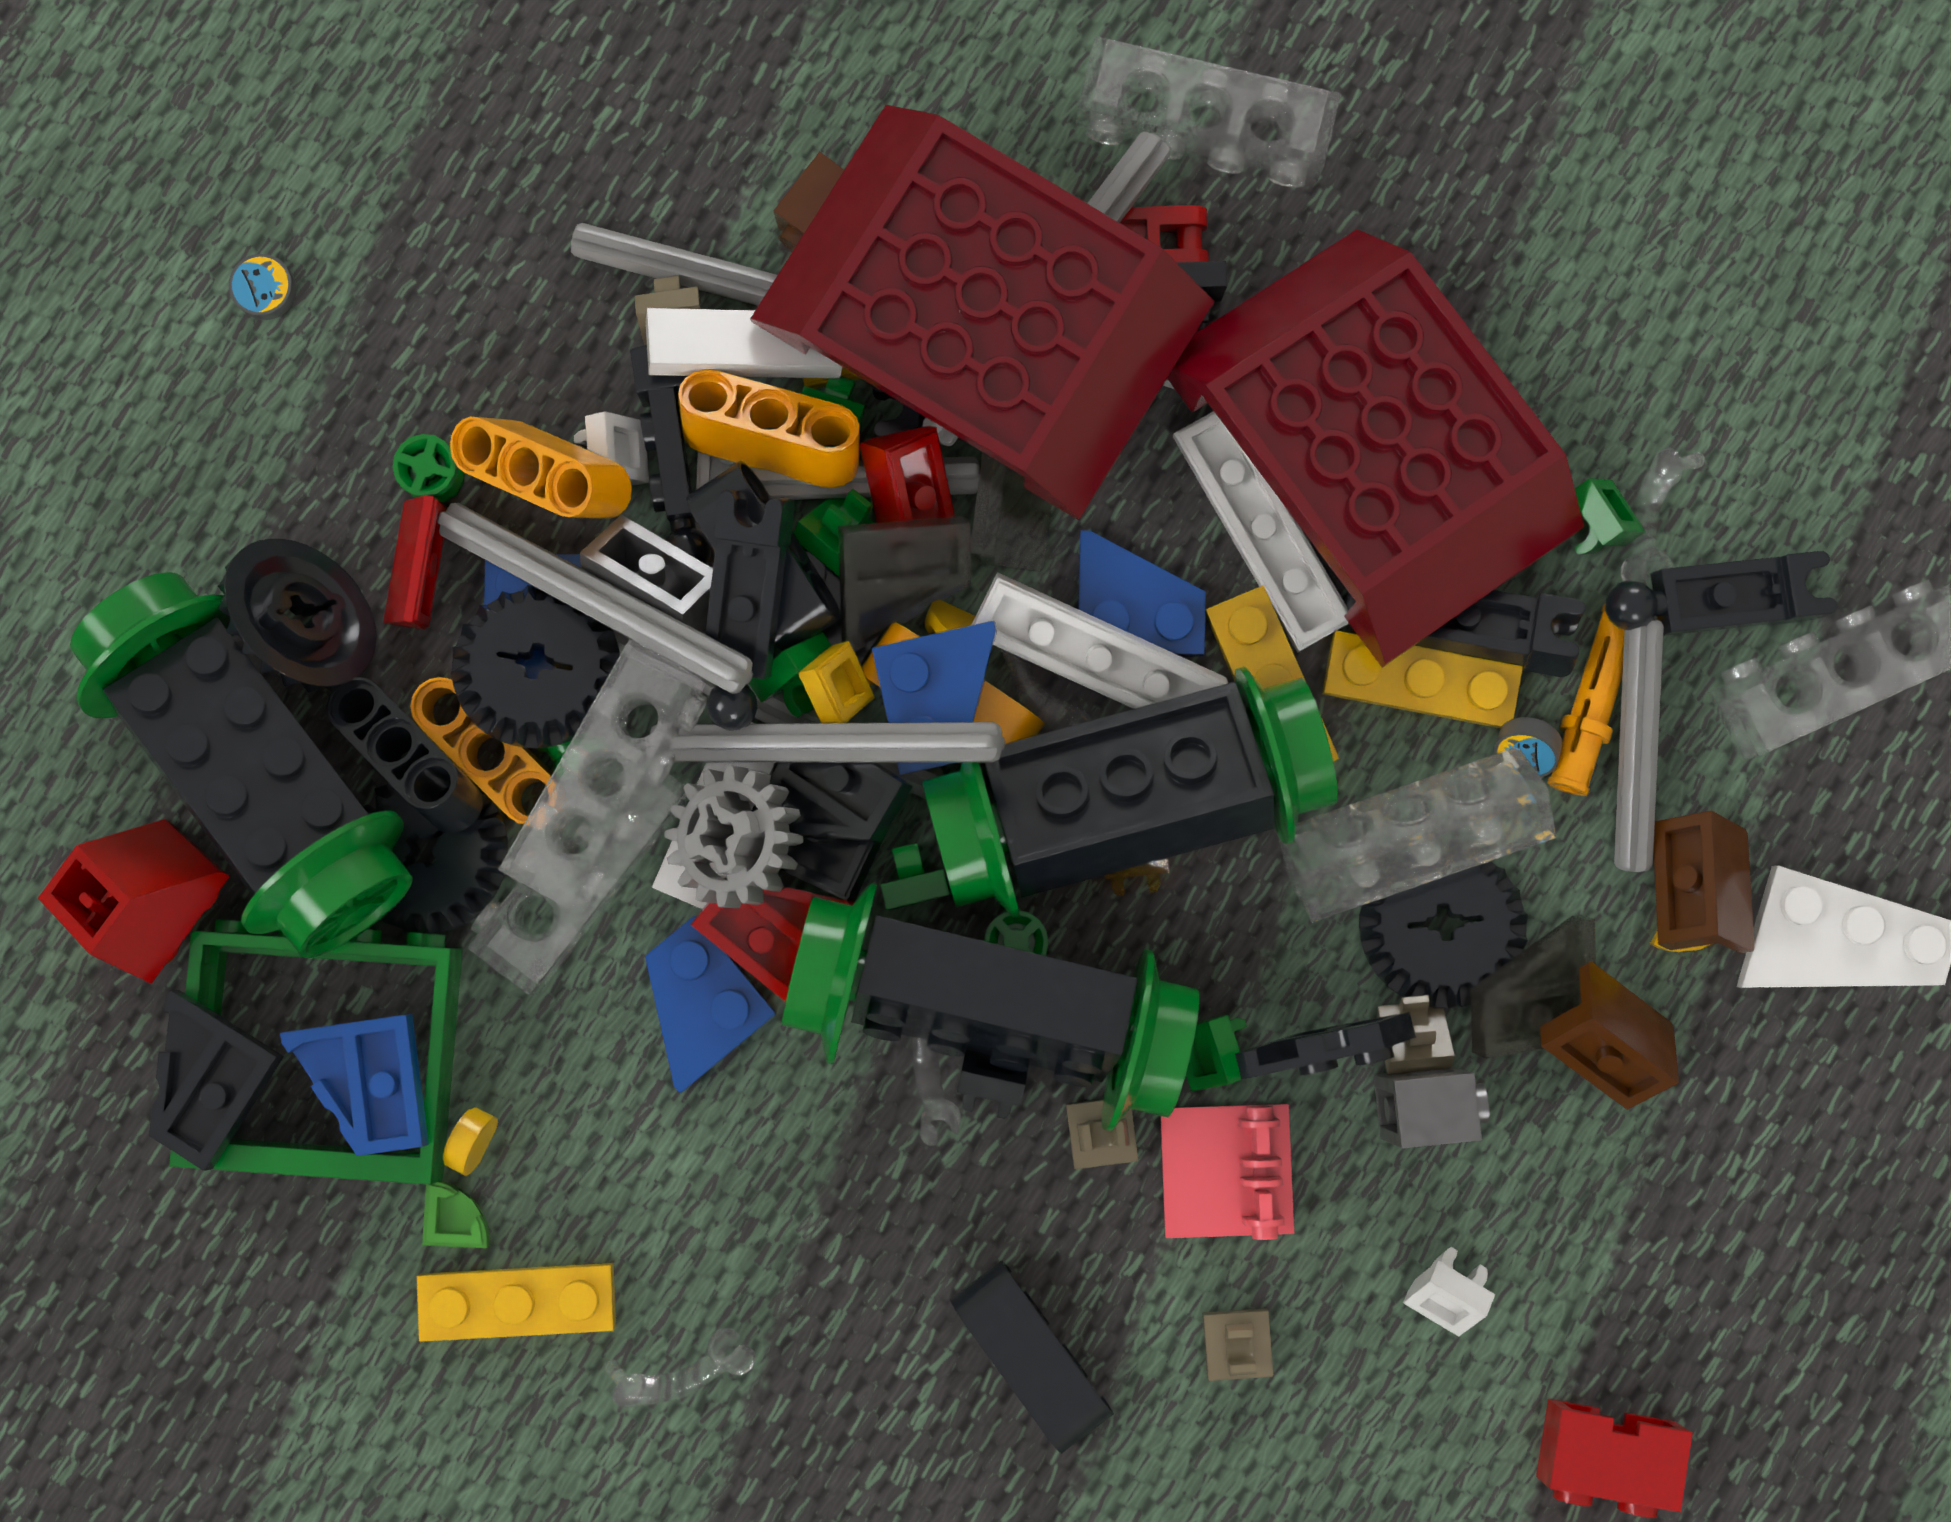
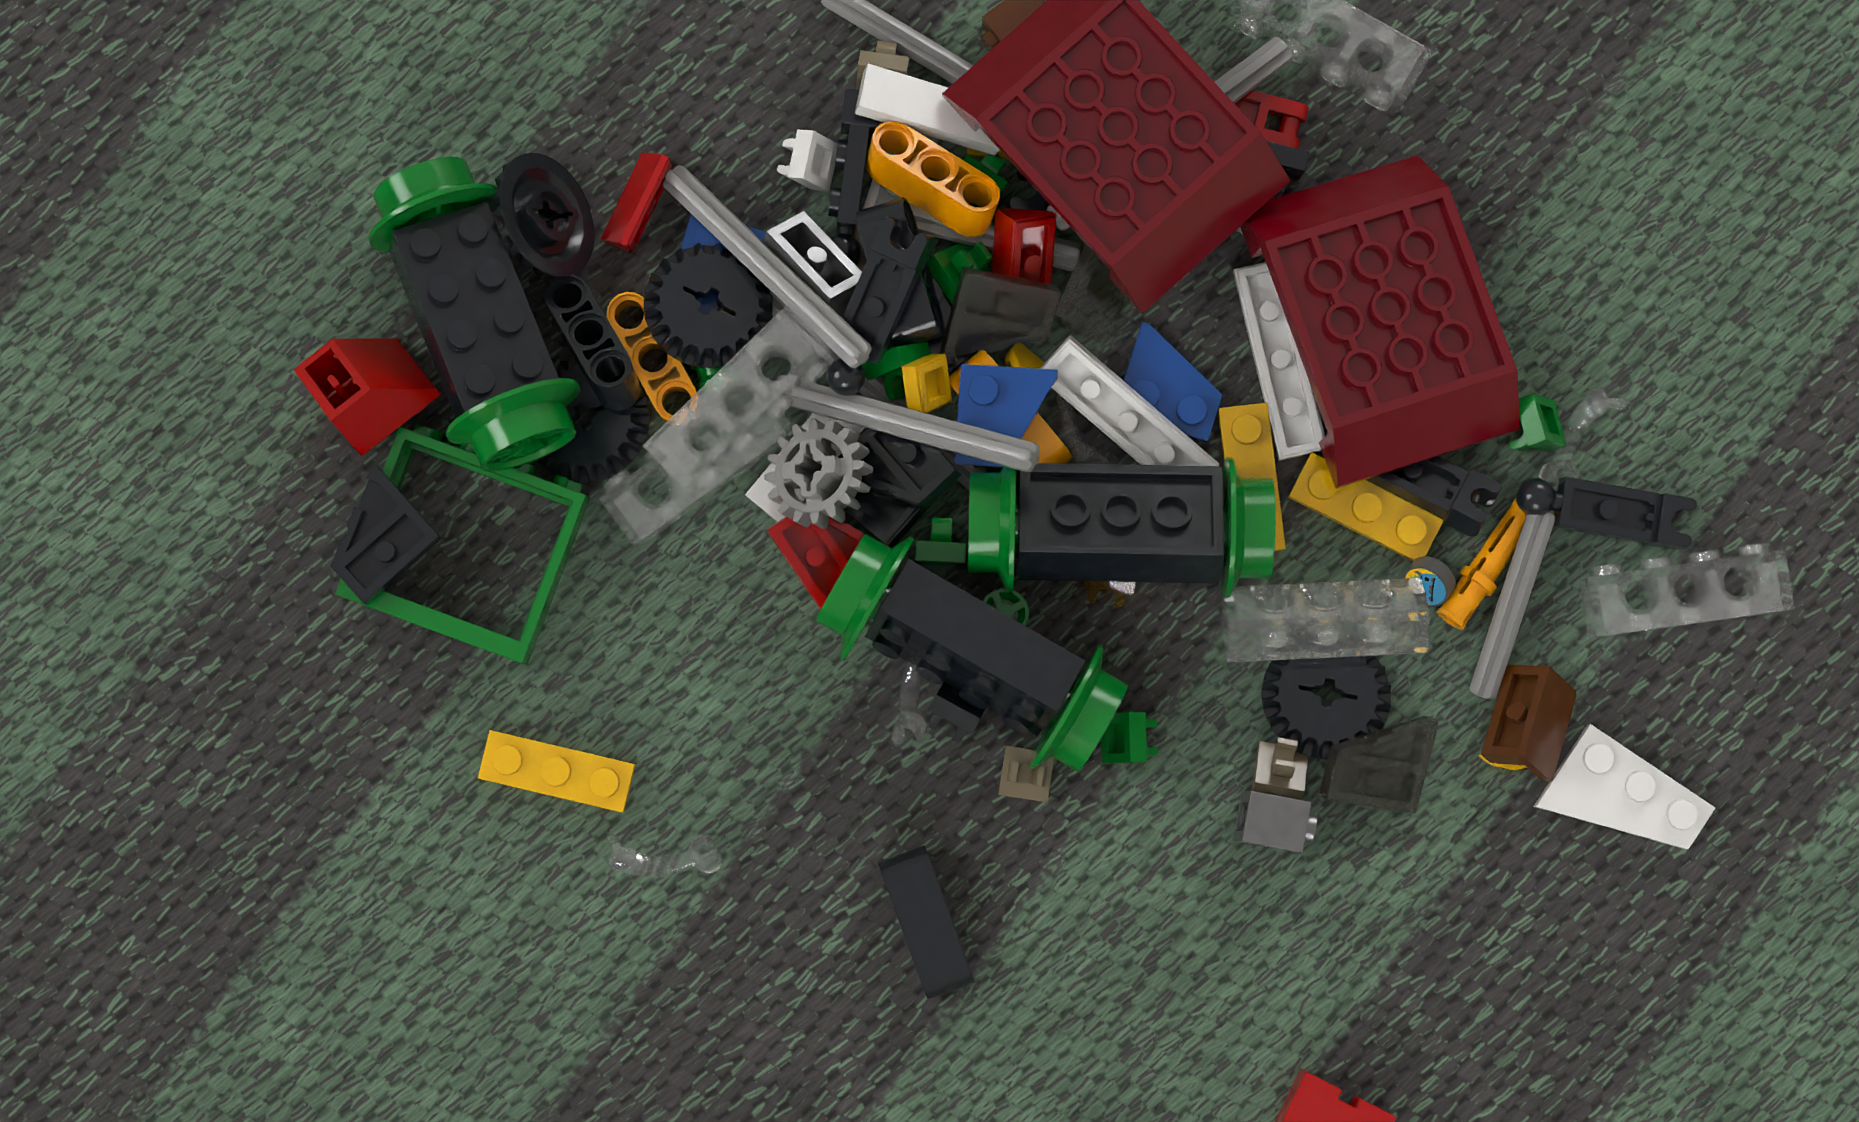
camera: 15 degrees right, 0 degrees up
blue wing [280,1014,429,1156] -> none
green wheel [392,434,465,503] -> none
bright green tile [422,1180,490,1248] -> none
yellow tile [443,1107,498,1176] -> none
light orange beam [450,416,632,519] -> none
blue wing [645,915,777,1093] -> none
coral hinge [1160,1104,1294,1240] -> none
dark tan tile [1202,1308,1273,1381] -> none
black wing [1235,1012,1416,1080] -> none
white tile [1403,1247,1495,1337] -> none
reddish brown panel [1540,961,1679,1110] -> none

